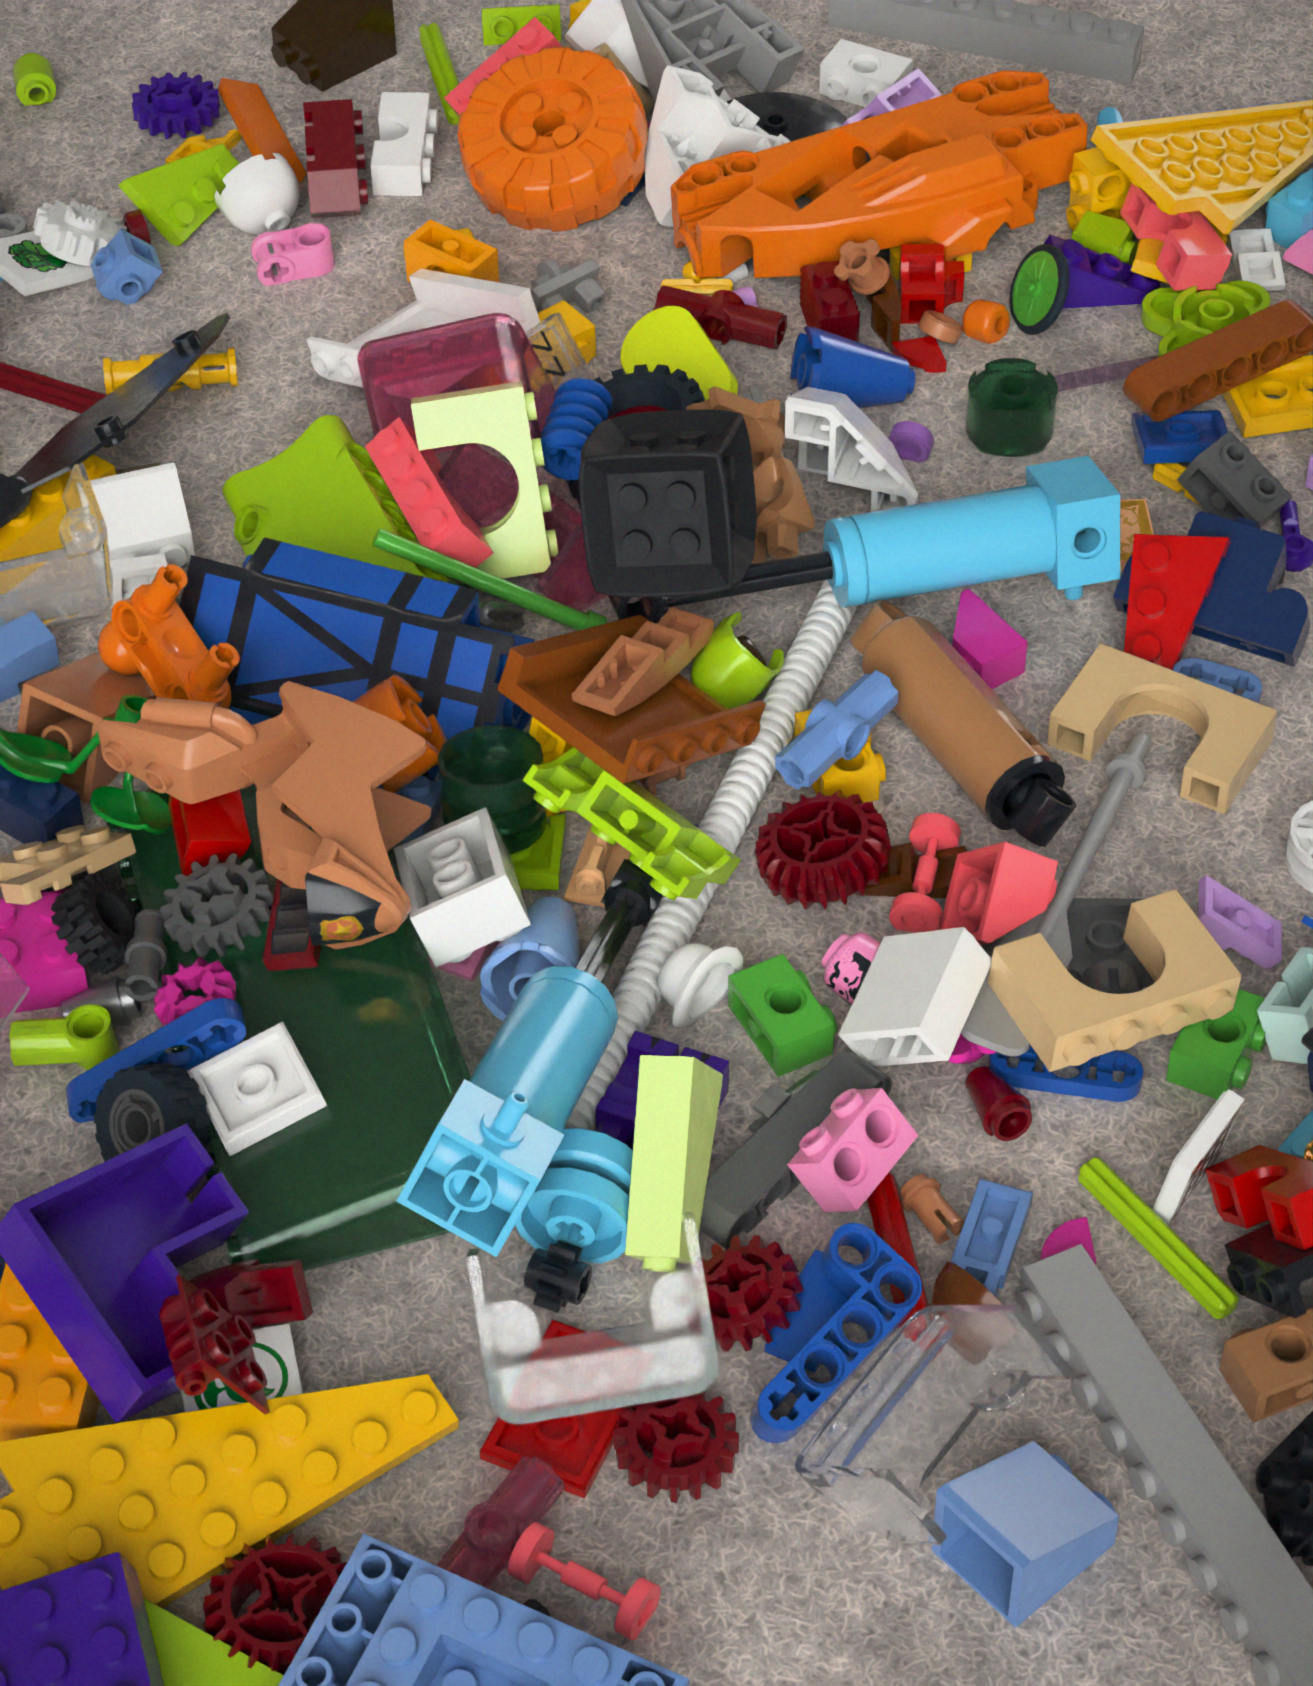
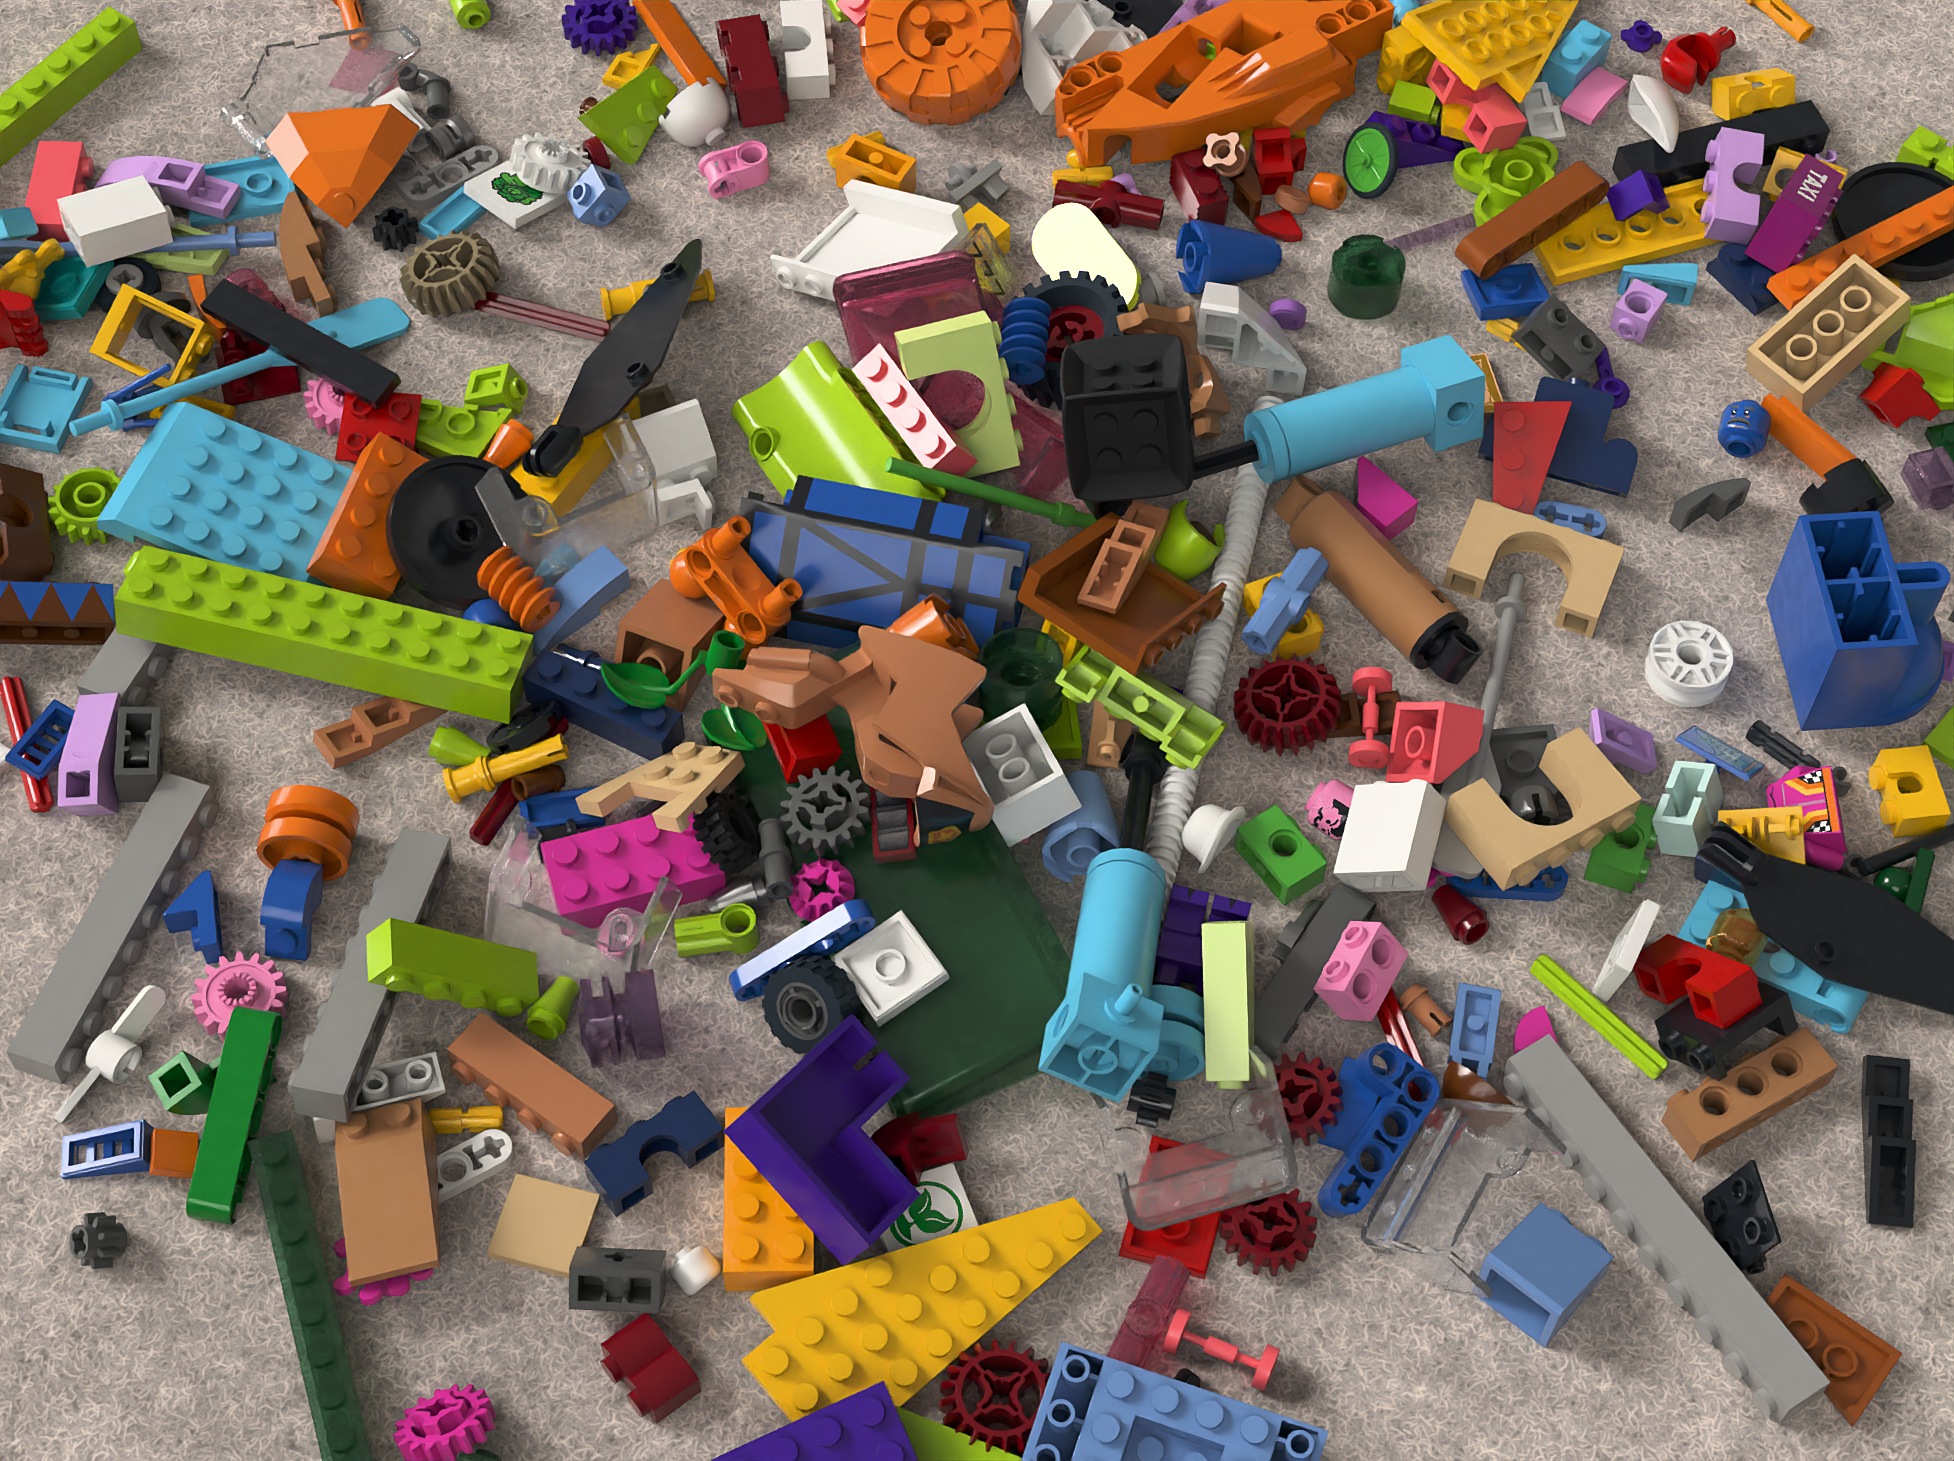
camera: 10 degrees left, 10 degrees up
dark red hinge [159,1274,270,1415] -> none

